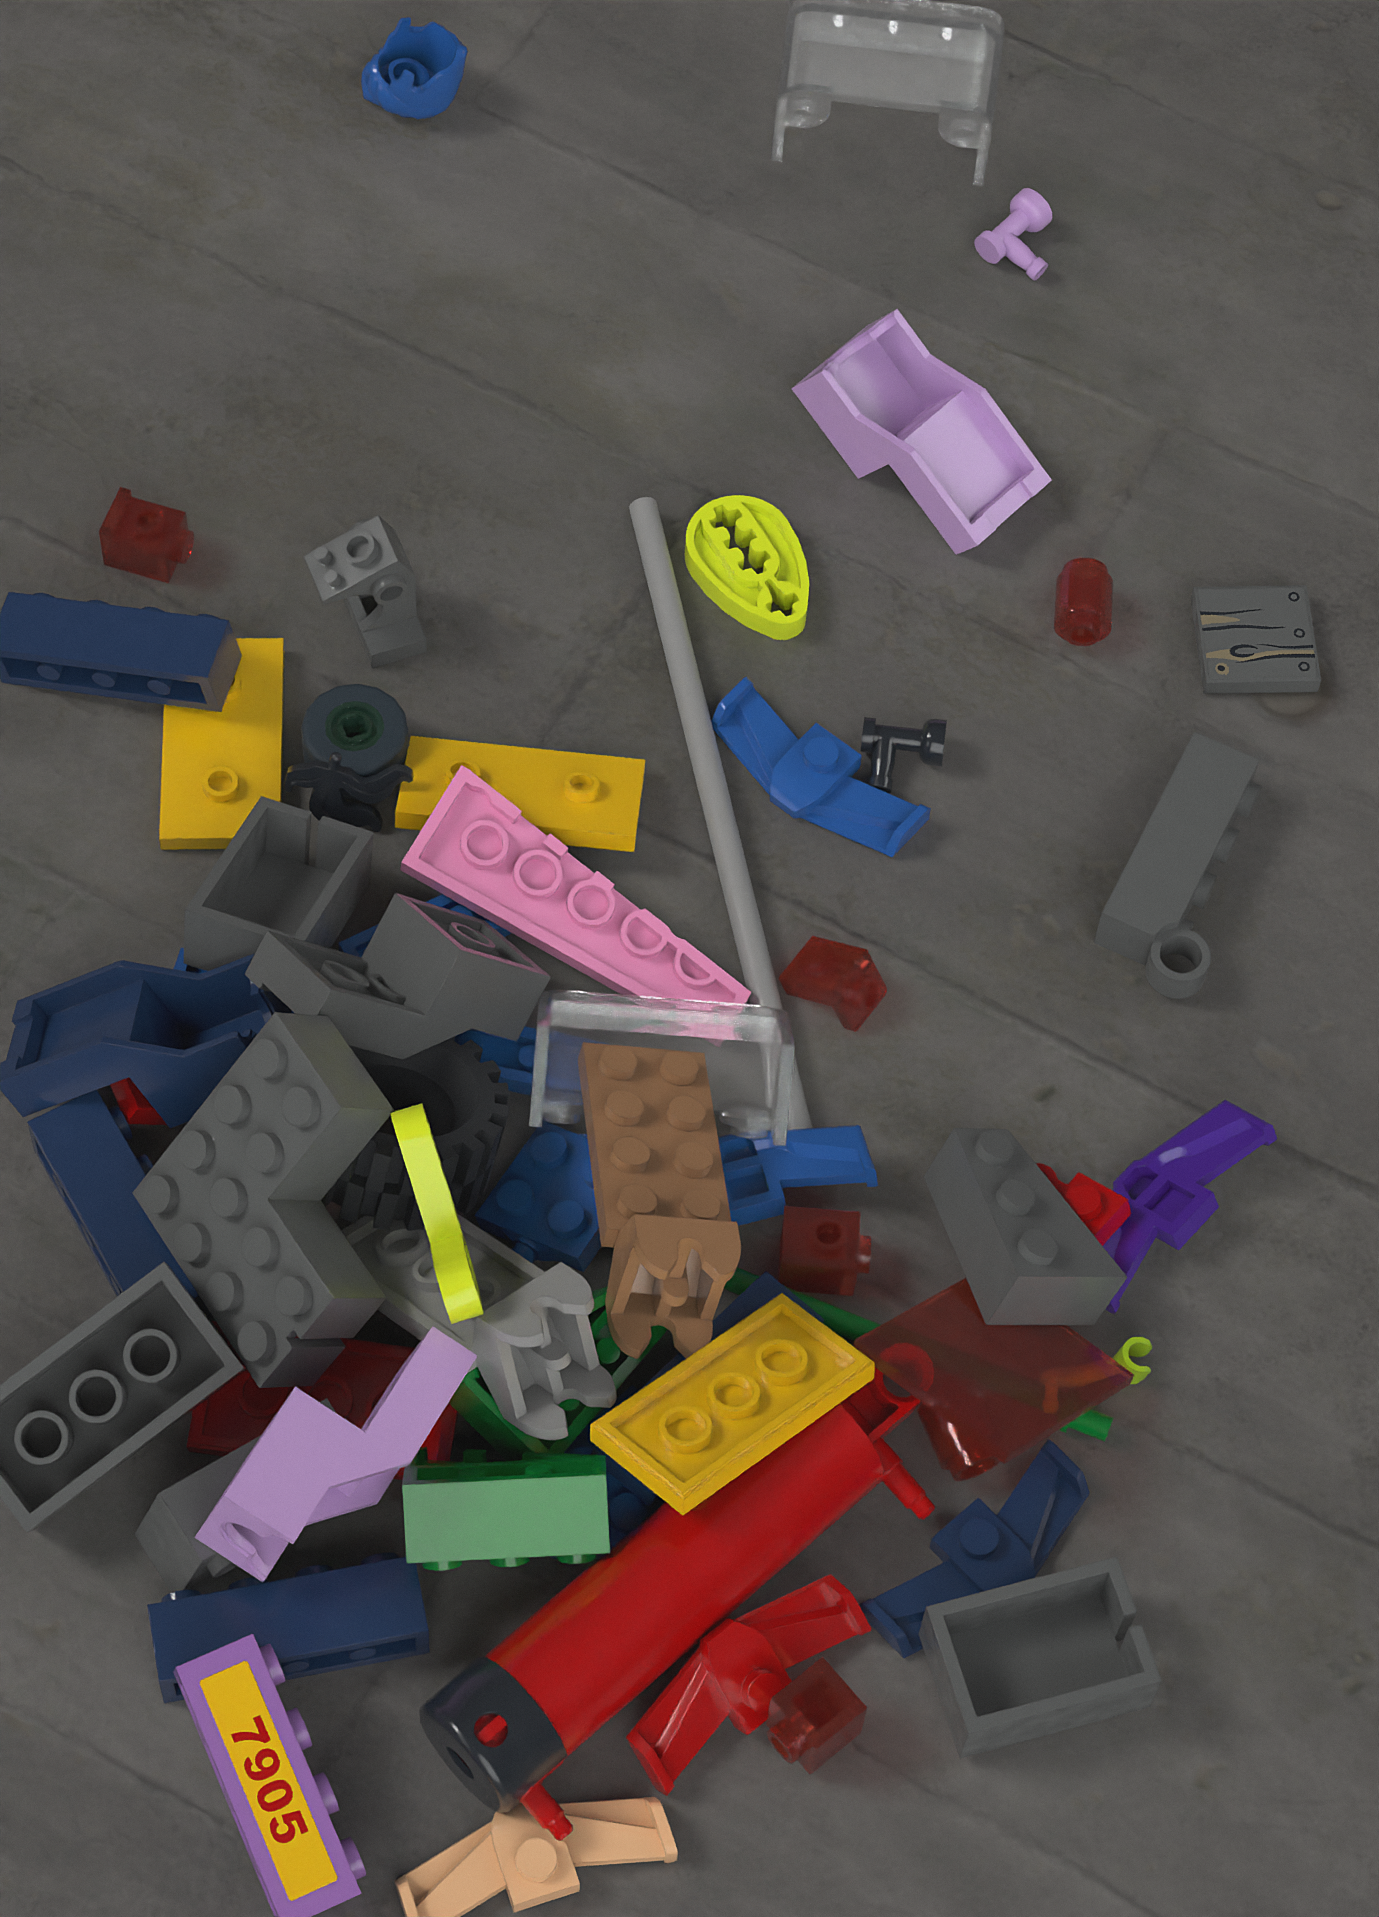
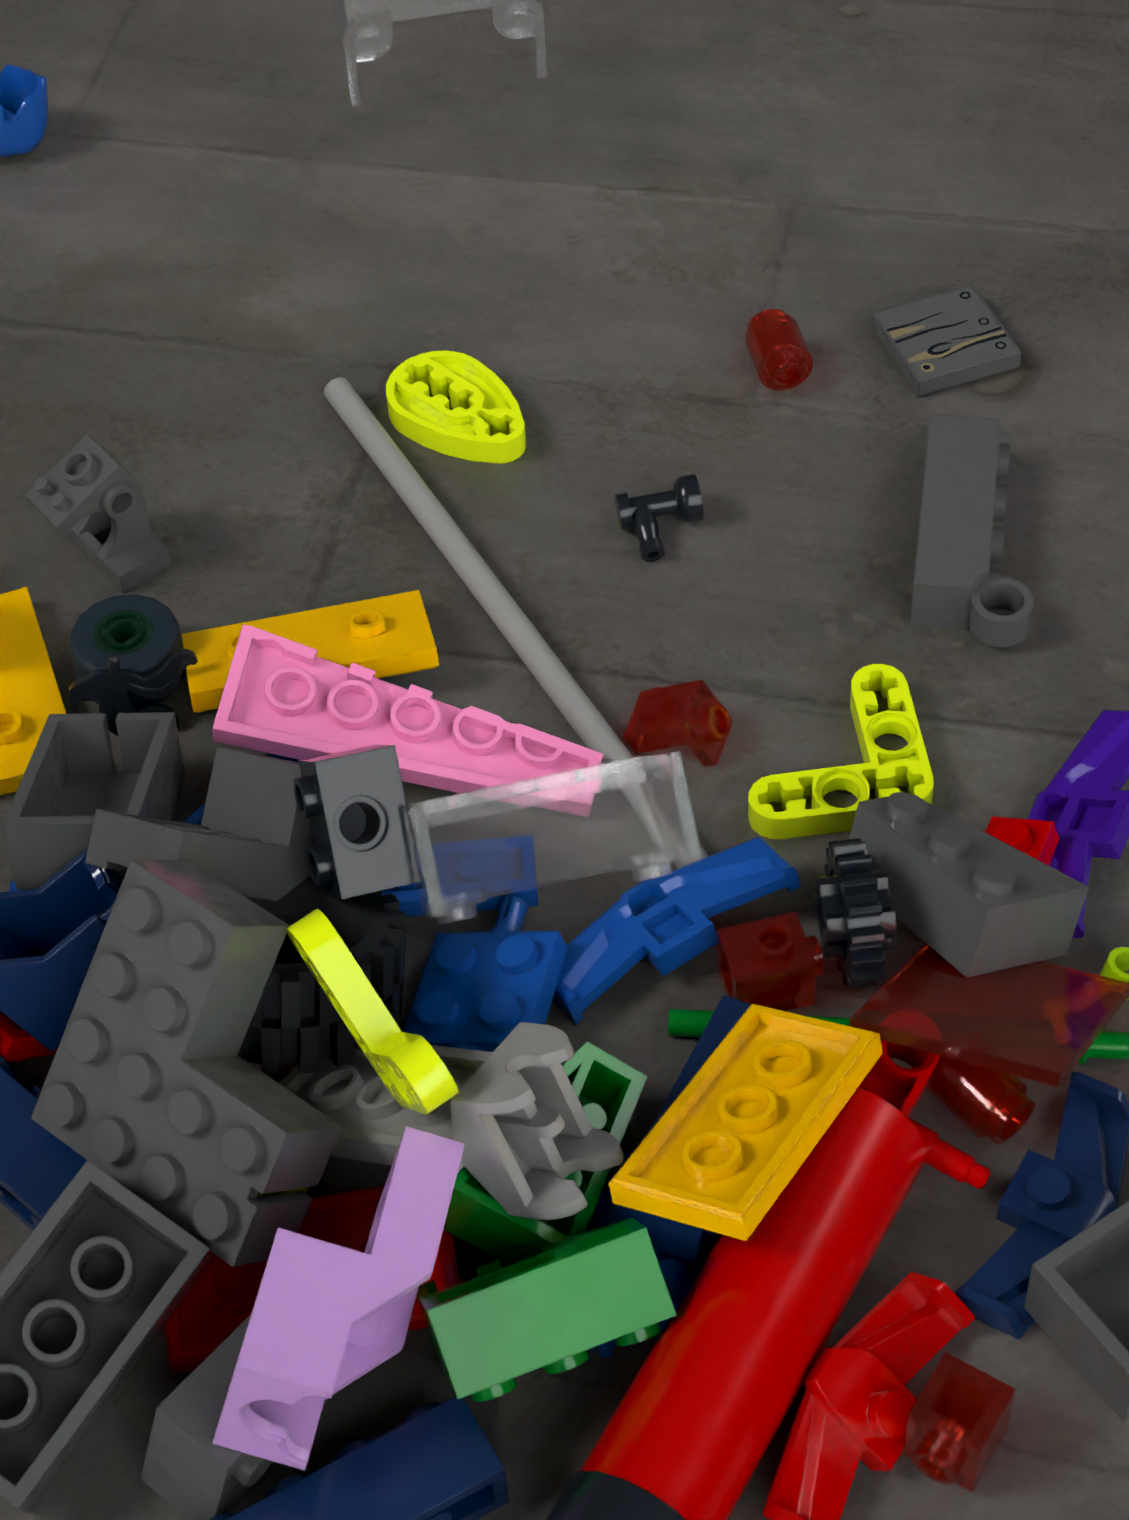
camera: 10 degrees left, 10 degrees down
medium nougat hinge [577,1042,741,1359] -> none
blue plate [711,677,931,857] -> none
lavender piece [791,309,1052,555] -> none
lavender piece [974,188,1052,281] -> none
none -> brick [294,745,421,900]
none -> neon yellow beam [748,664,934,839]
none -> black gear [813,838,896,989]

